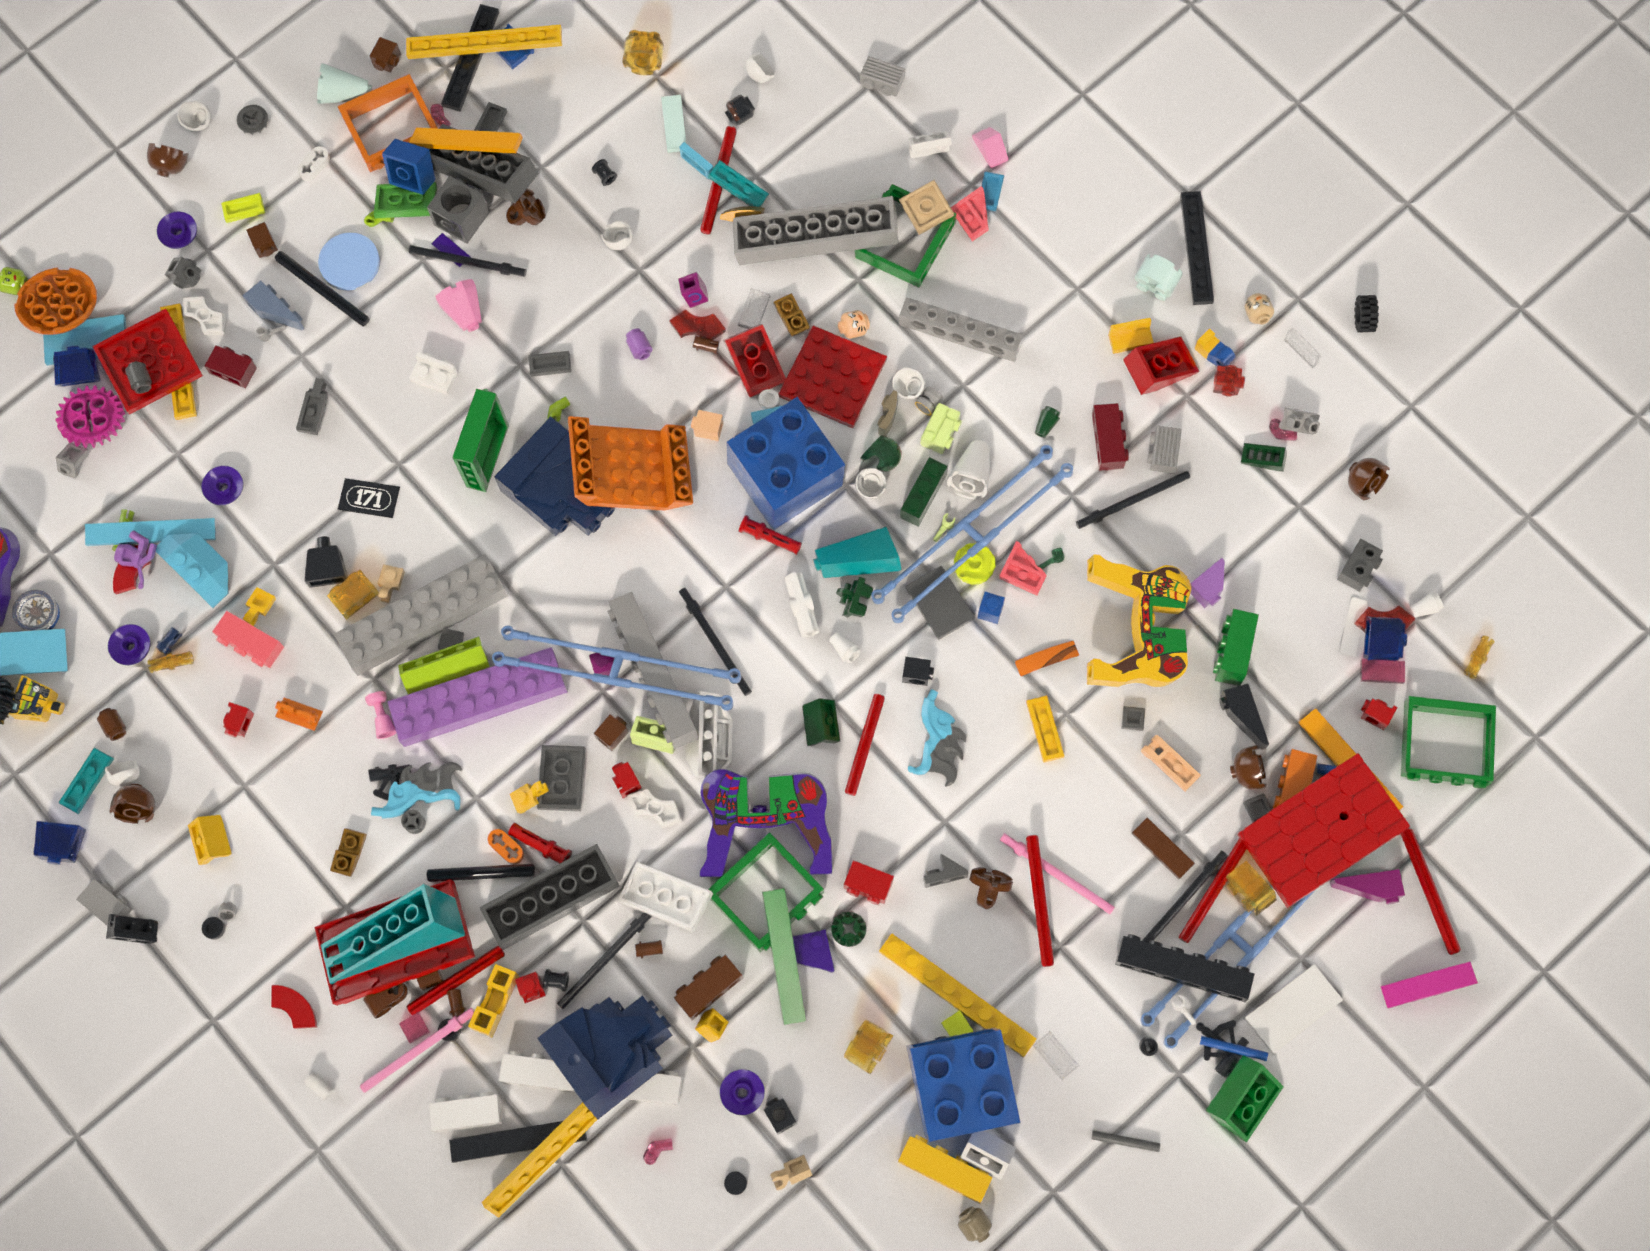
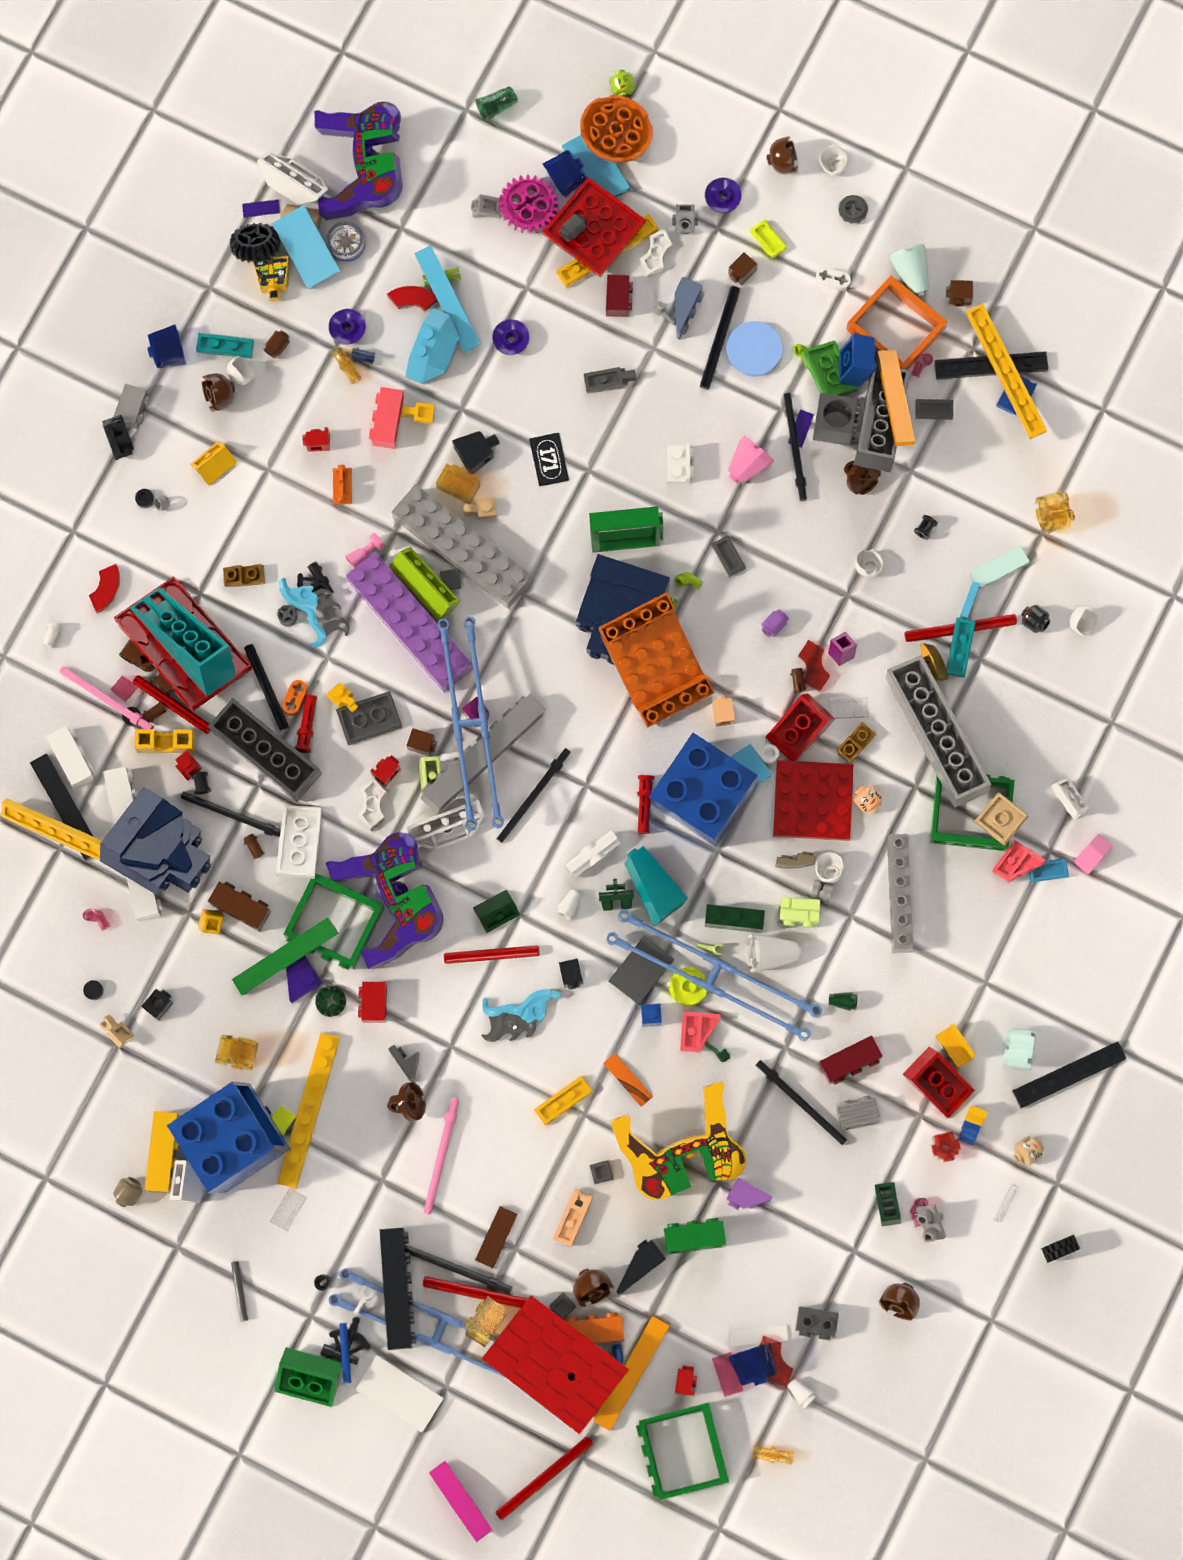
camera: 70 degrees right, 5 degrees up
medium lavender piece [114,530,157,589] -> none
dark purple dish [720,1069,765,1115] -> none
white hair [855,468,887,499] -> none
light grey brick [860,56,905,96] -> none
clear green helmet [860,435,902,471] -> none
red axle [1026,835,1054,967] -> none
magenta slope [1330,869,1405,905] -> none

